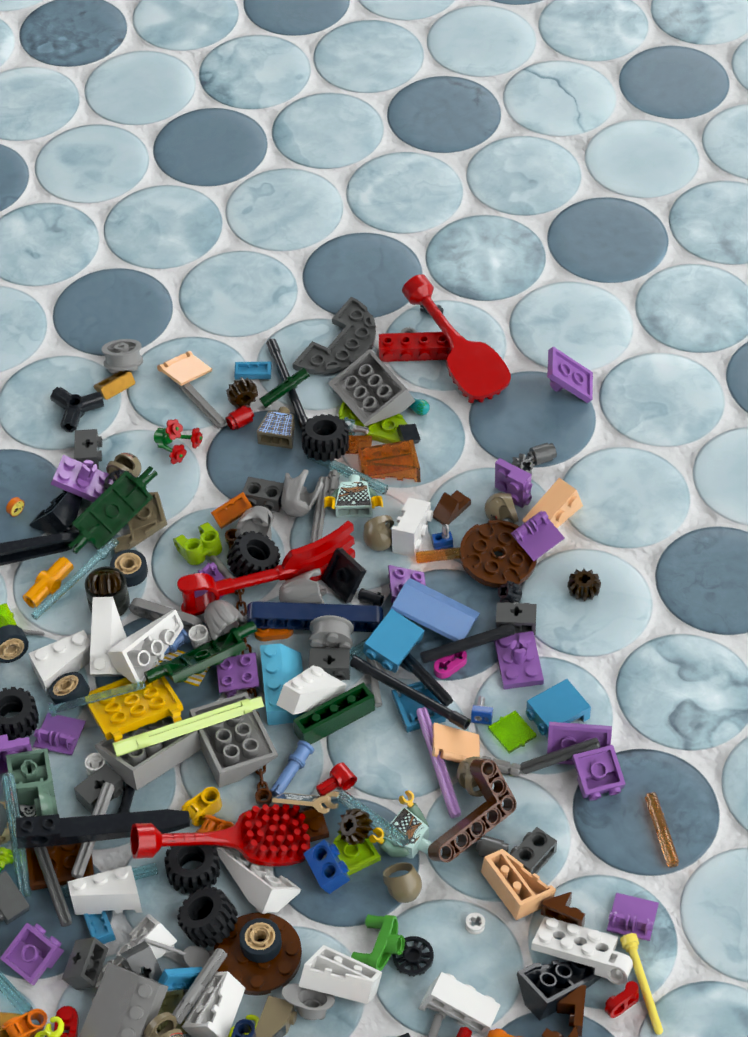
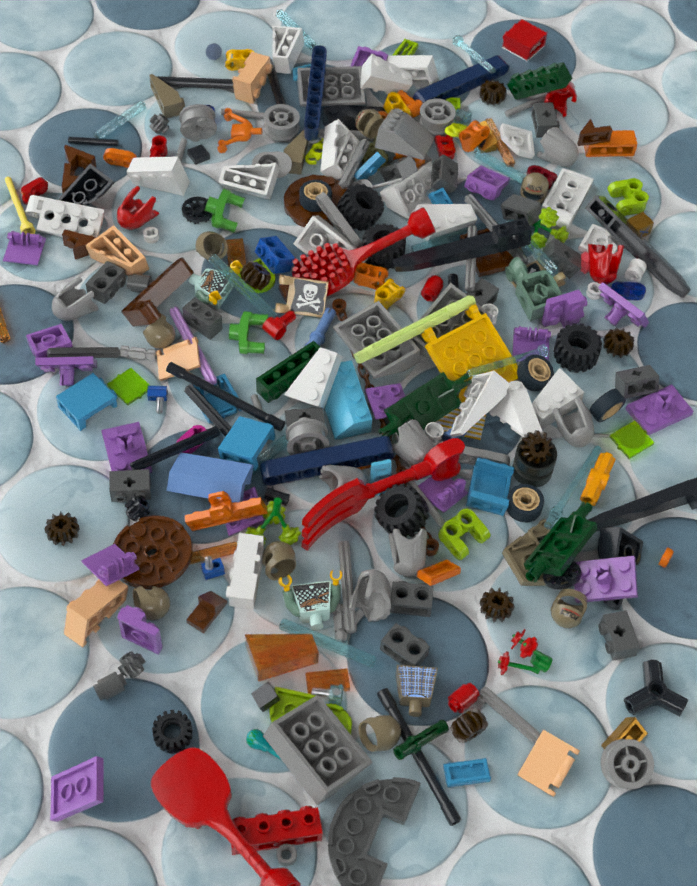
camera: 165 degrees right, 5 degrees up
black tyre [301,414,349,462] -> none
black tile [321,548,366,603] -> none
none -> light grey hair [52,277,99,321]
none -> red hair [117,186,159,230]
none -> black tyre [152,710,193,753]
none -> dark grey brick [182,297,223,340]
none -> orange plate [185,491,268,531]
none -> clear orange plate [226,238,246,267]
none -> bright green connector [229,311,268,354]
none -> lime plant [246,498,301,545]
none -> light grey beam [315,192,362,248]
none -> dark tan helmet [358,715,401,752]
none -> medium azure slope [369,459,392,496]
none -> dark grey brick [380,623,430,666]
none -> red brick [421,275,443,302]
none -> dark azure panel [466,458,515,516]
none -> dark brown gear [479,587,515,623]
none -> light grey hair [553,398,594,447]

